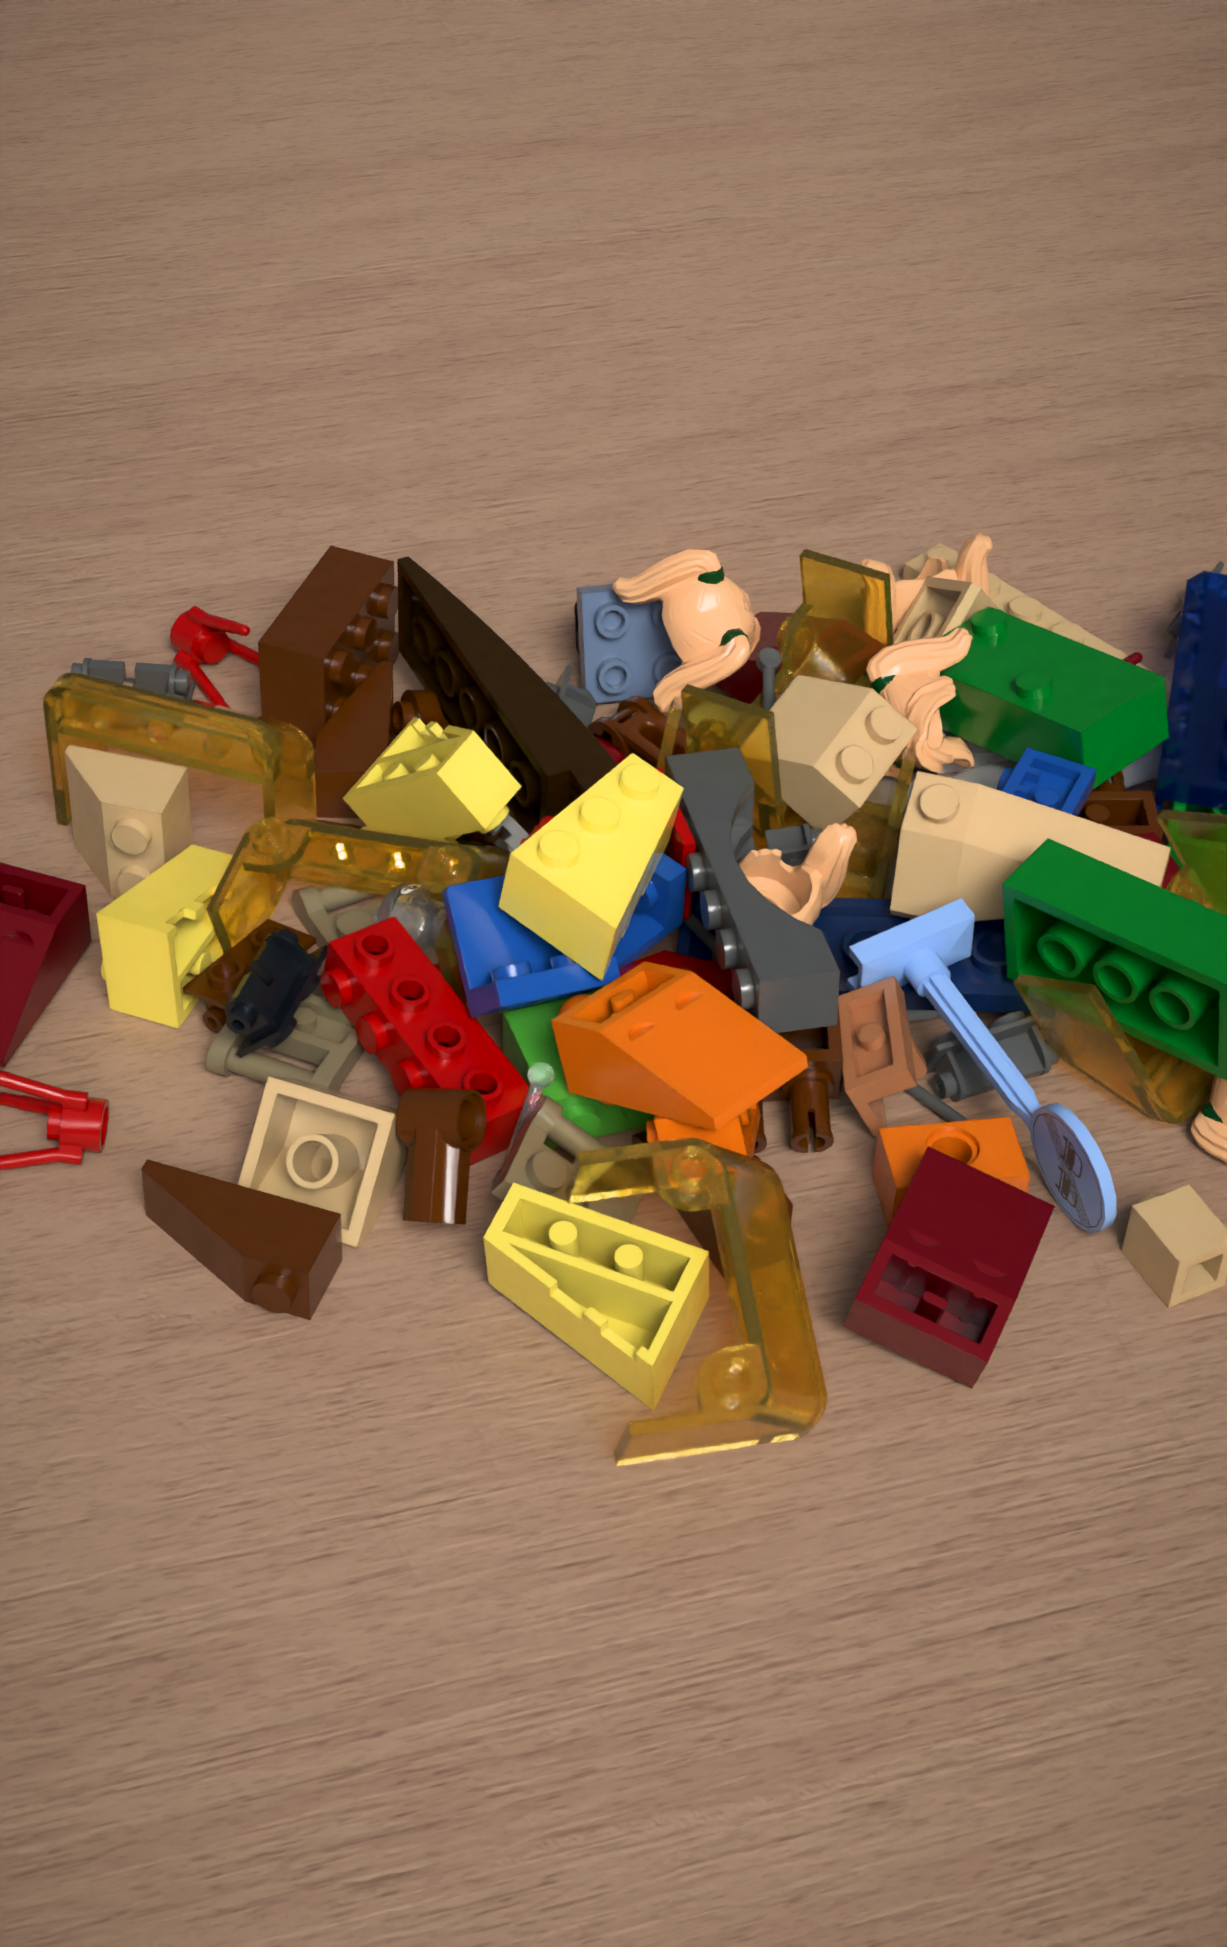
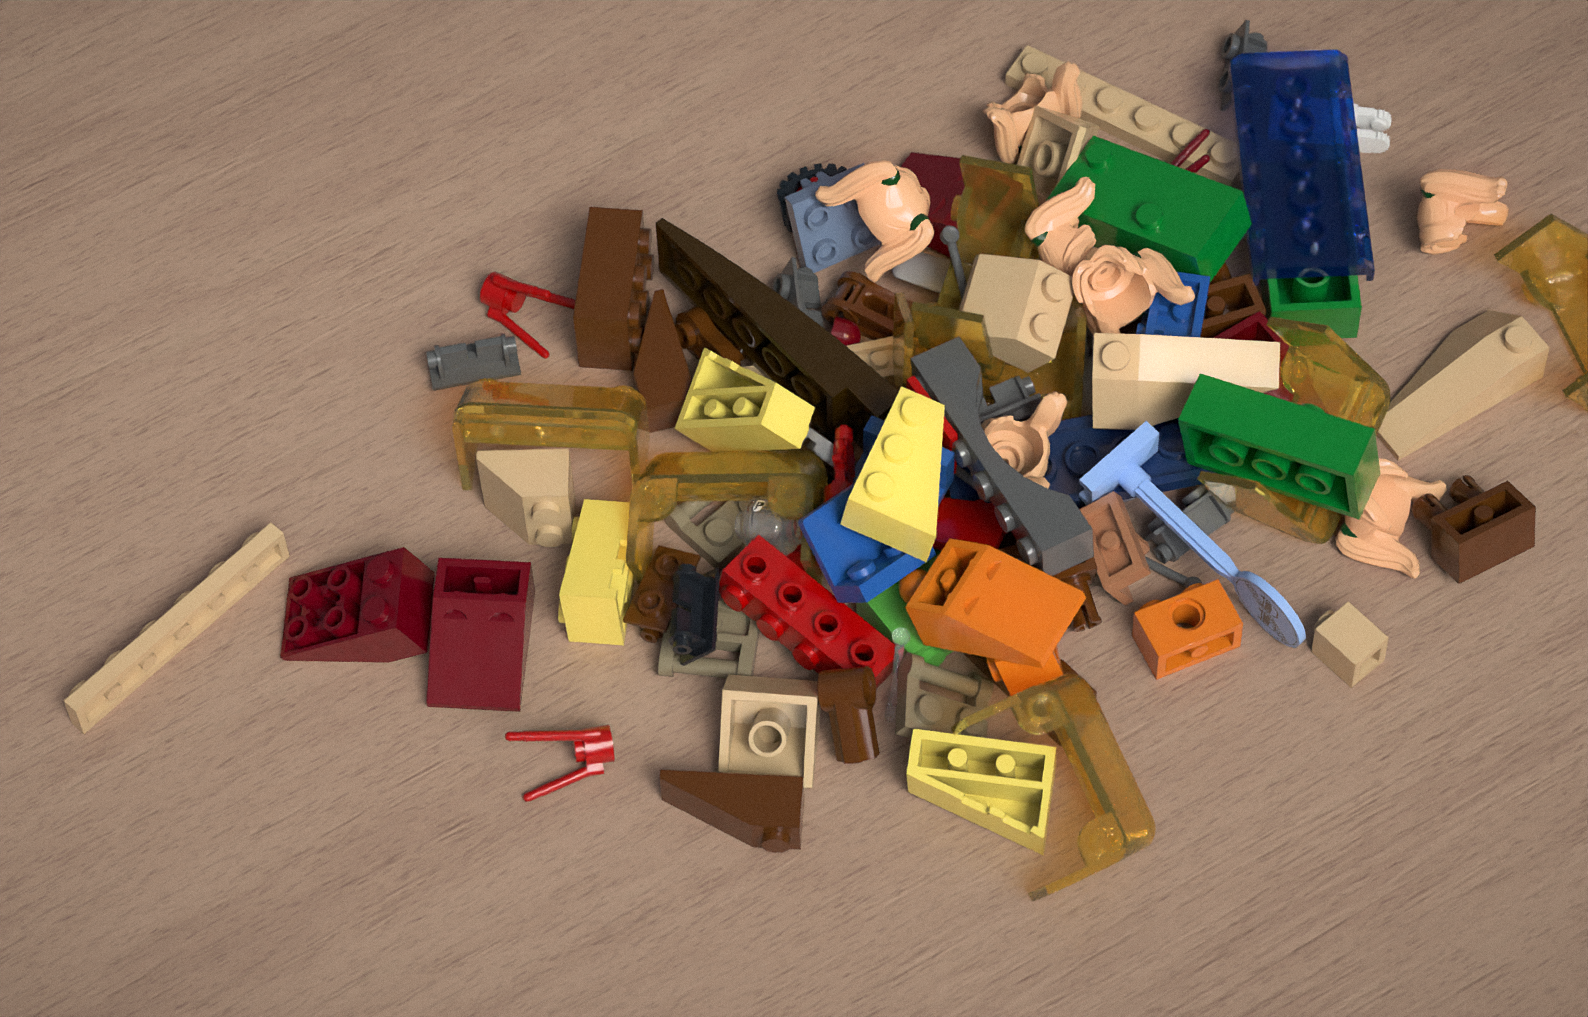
camera: 10 degrees left, 15 degrees up
dark red slope [843,1146,1055,1389] -> none
none -> light nougat hair [1072,245,1195,336]

